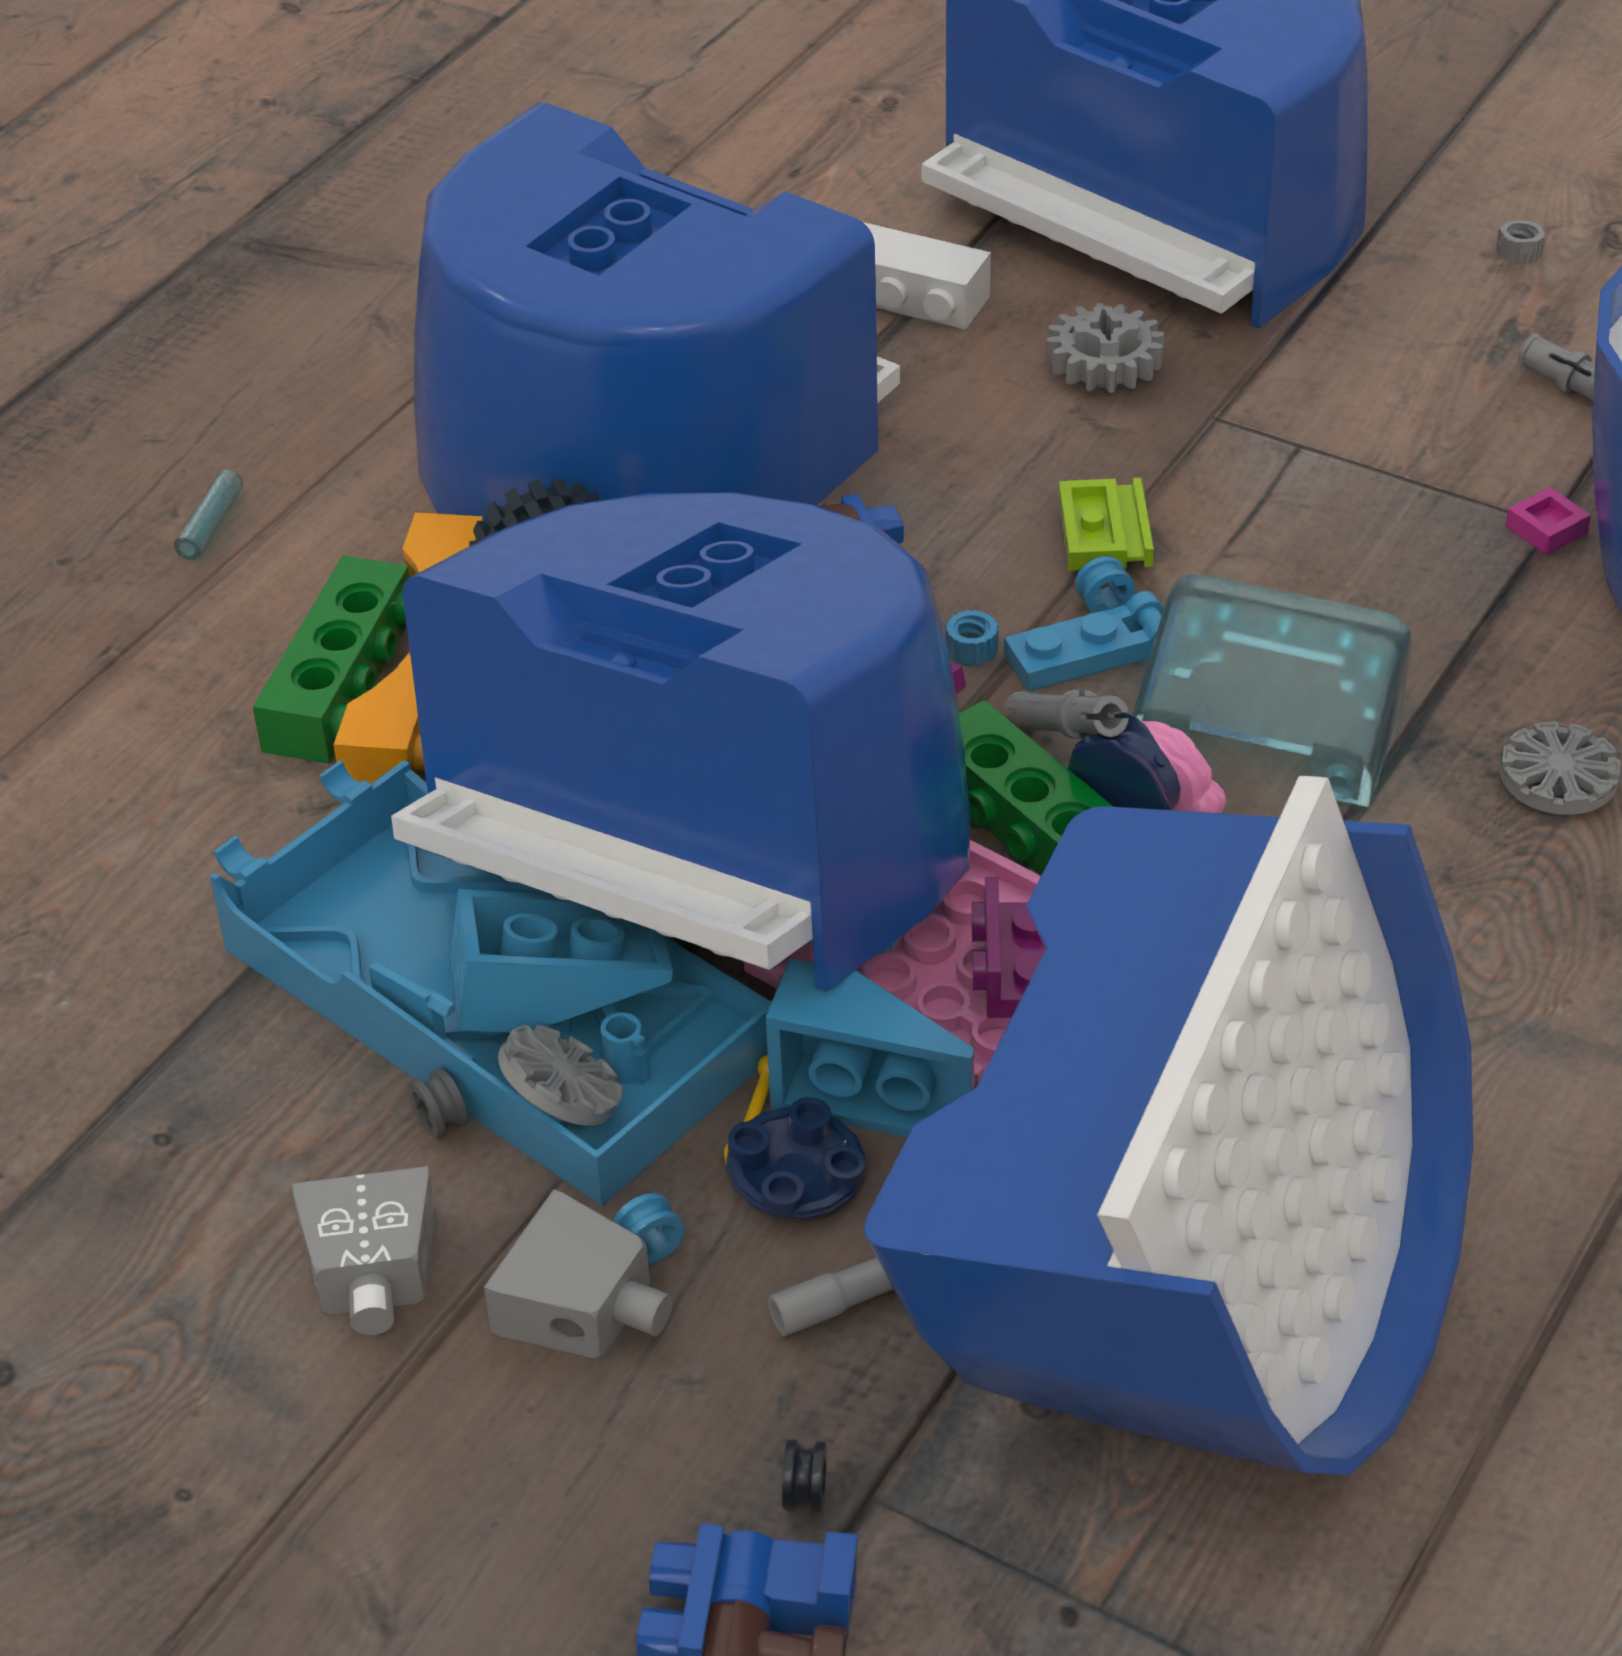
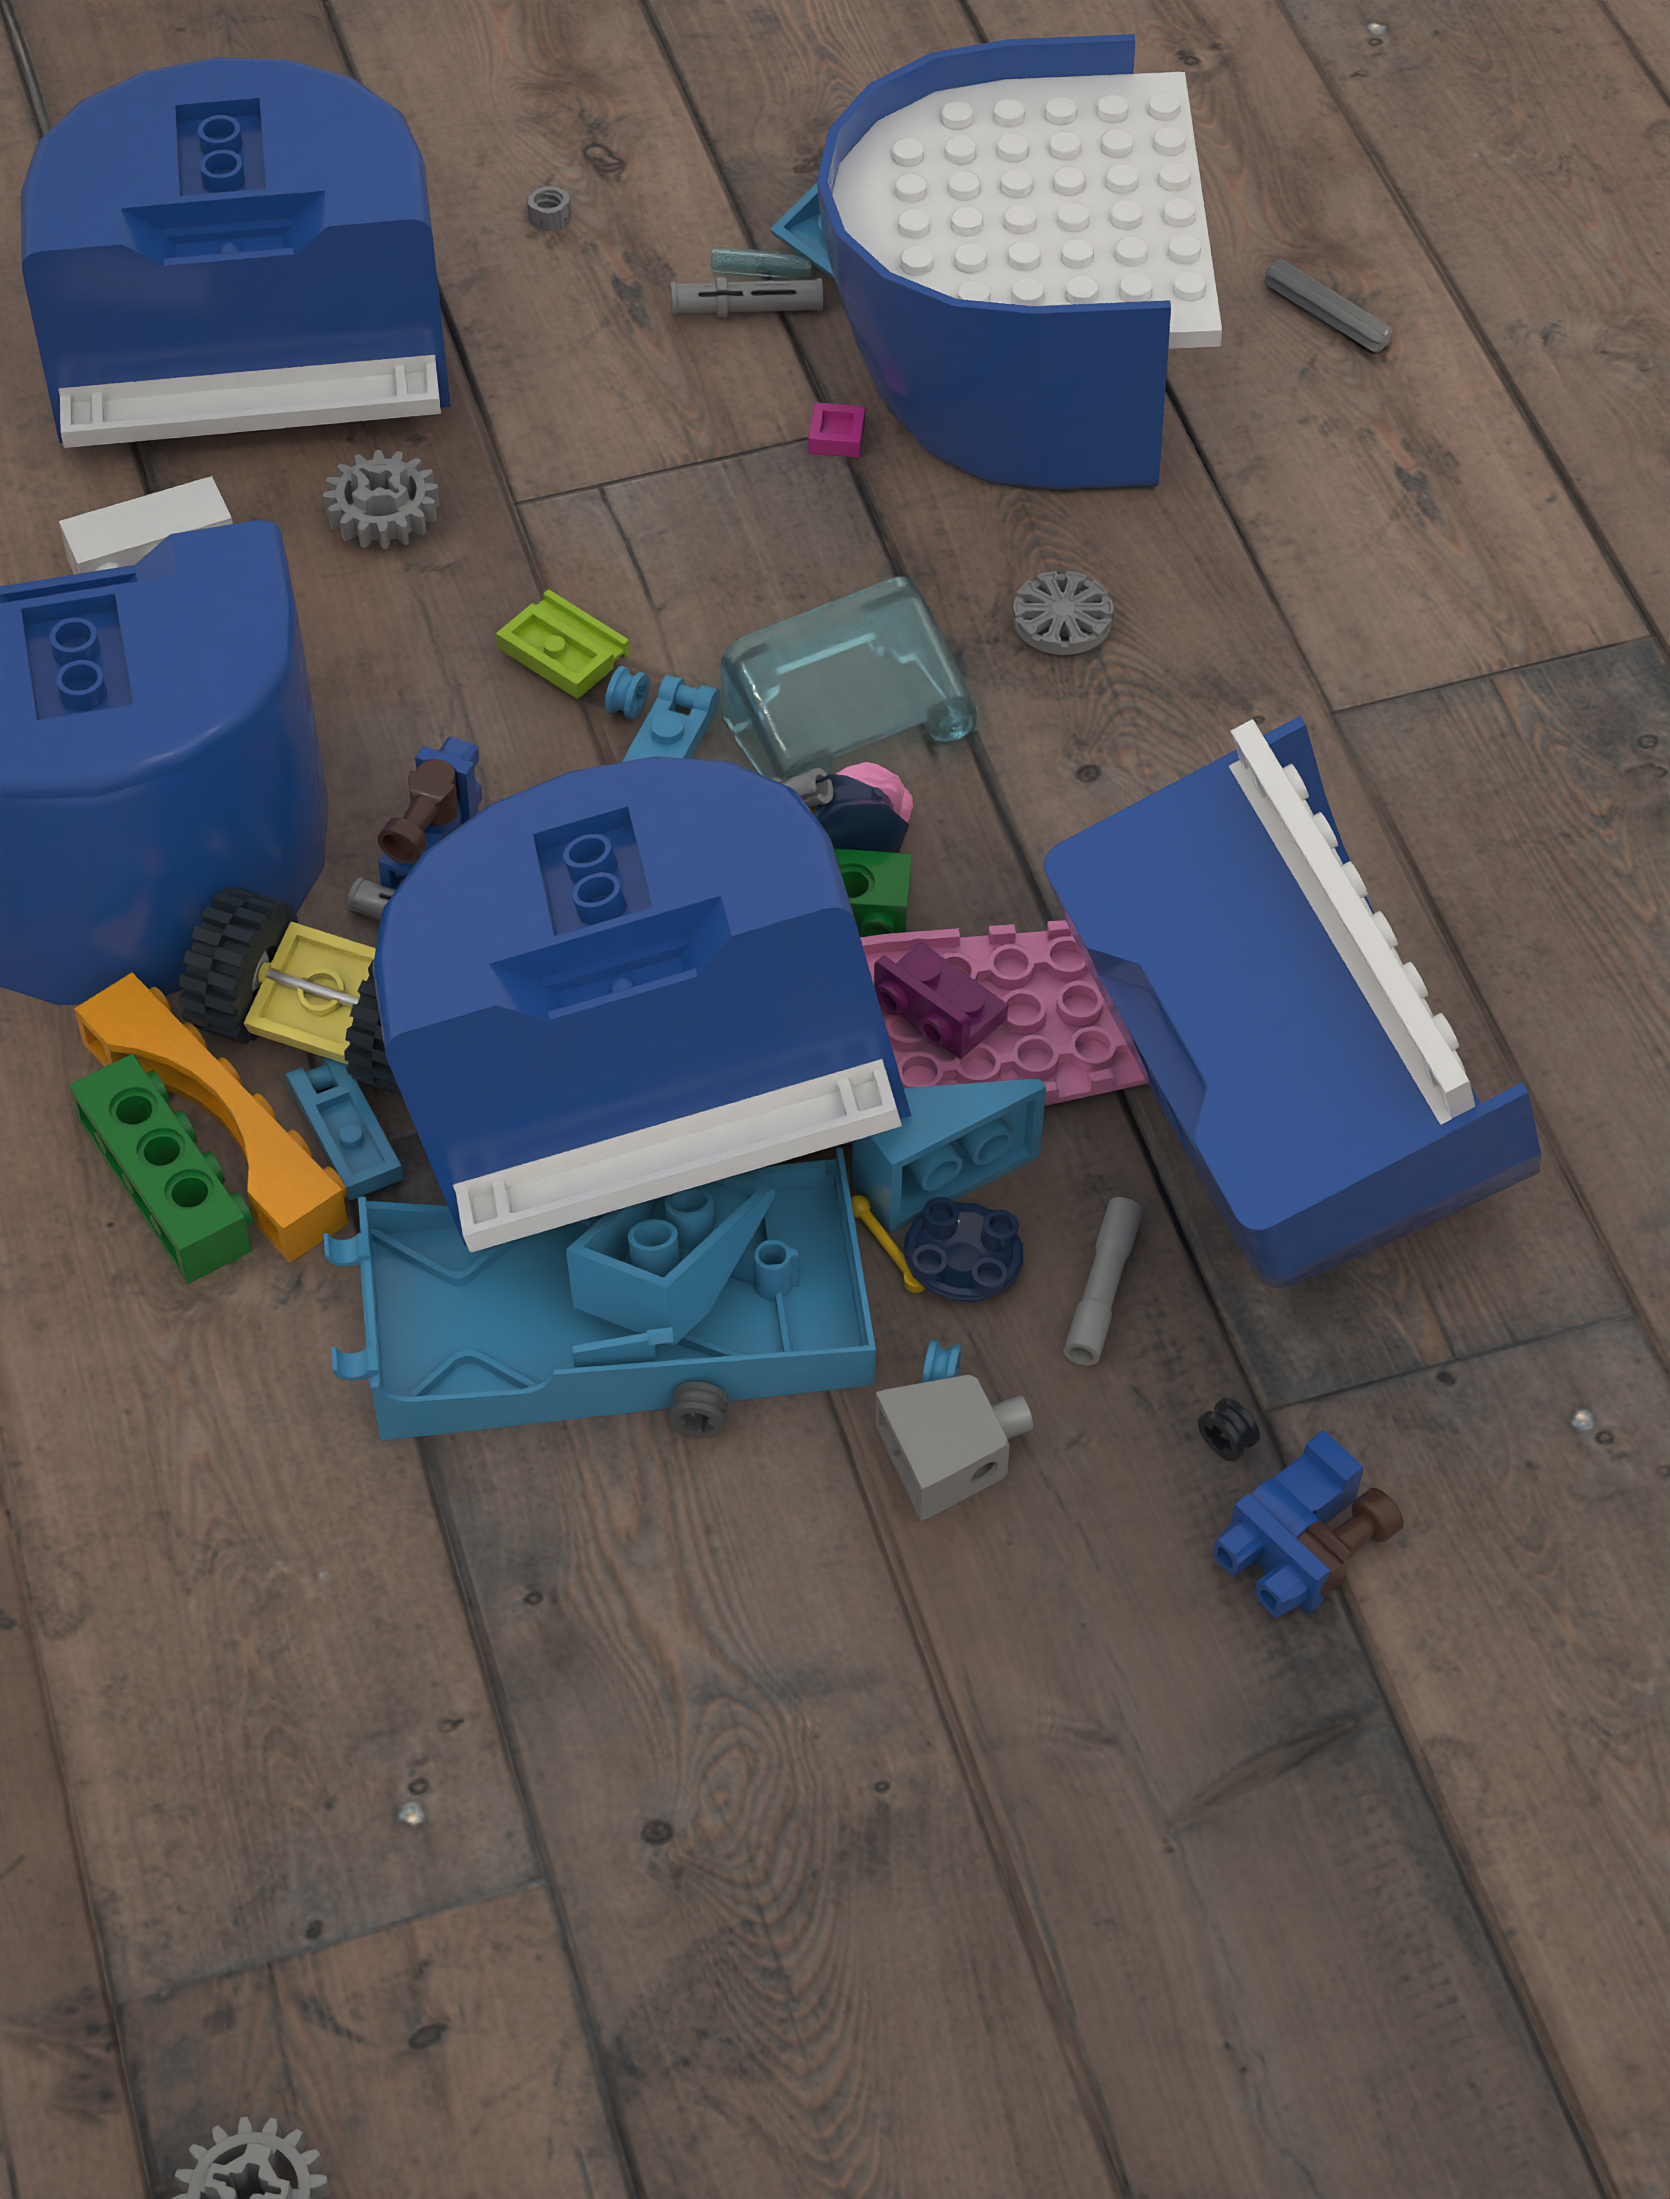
camera: 50 degrees left, 10 degrees up
light grey torso [292,1166,436,1335] -> none
light grey wheel [498,1025,623,1126] -> none

